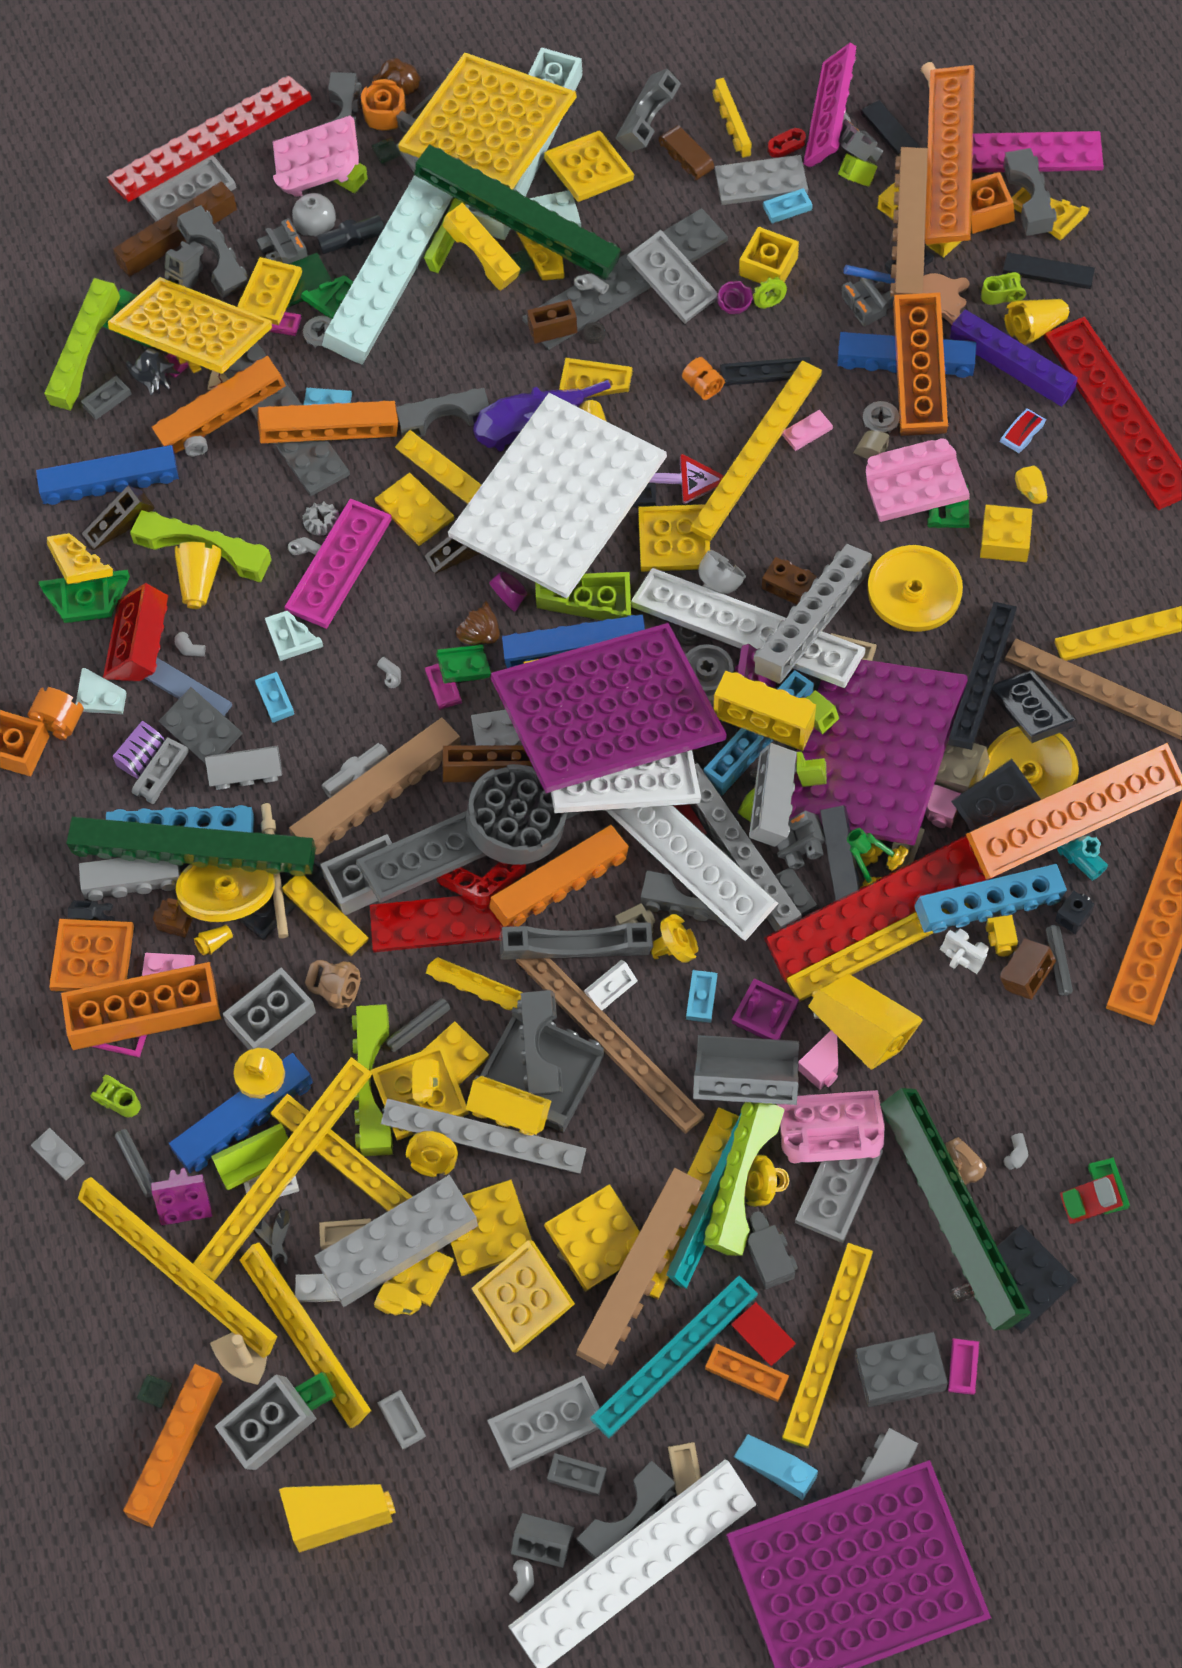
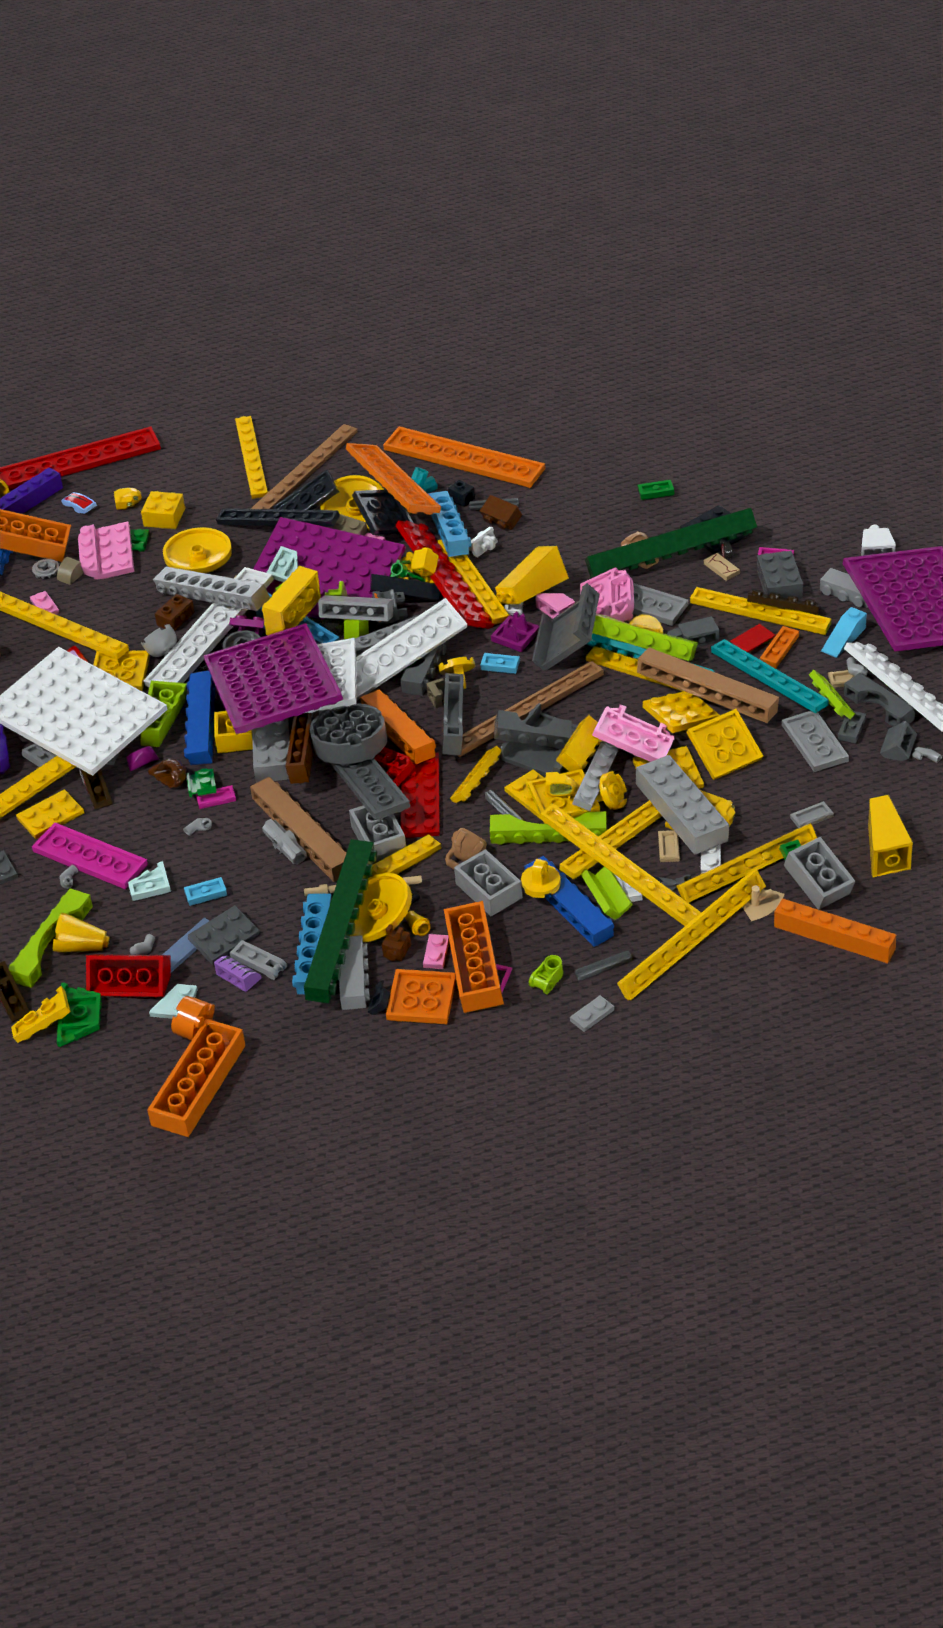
camera: 85 degrees left, 20 degrees down
clear green tile [137,1374,172,1409] -> none
magenta plate [151,1168,212,1226] -> none
light grey brick [205,745,282,790] -> none
light grey gear [303,501,339,536] -> none
white plate [584,960,637,1010] -> none
yellow brick [985,915,1018,956] -> none
light grey arm [1004,1133,1028,1170] -> none
piece [1060,1174,1123,1224] -> none
none -> light aqua wing [267,546,298,582]
none -> yellow brick [411,548,439,577]
none -> bright pink plate [592,705,674,762]
none -> tan tile [704,553,740,581]
none -> dark brown plate [747,590,819,614]
none -> lime plate [809,670,855,719]
none -> light grey arm [846,657,868,676]
none -> white torso [861,525,896,556]

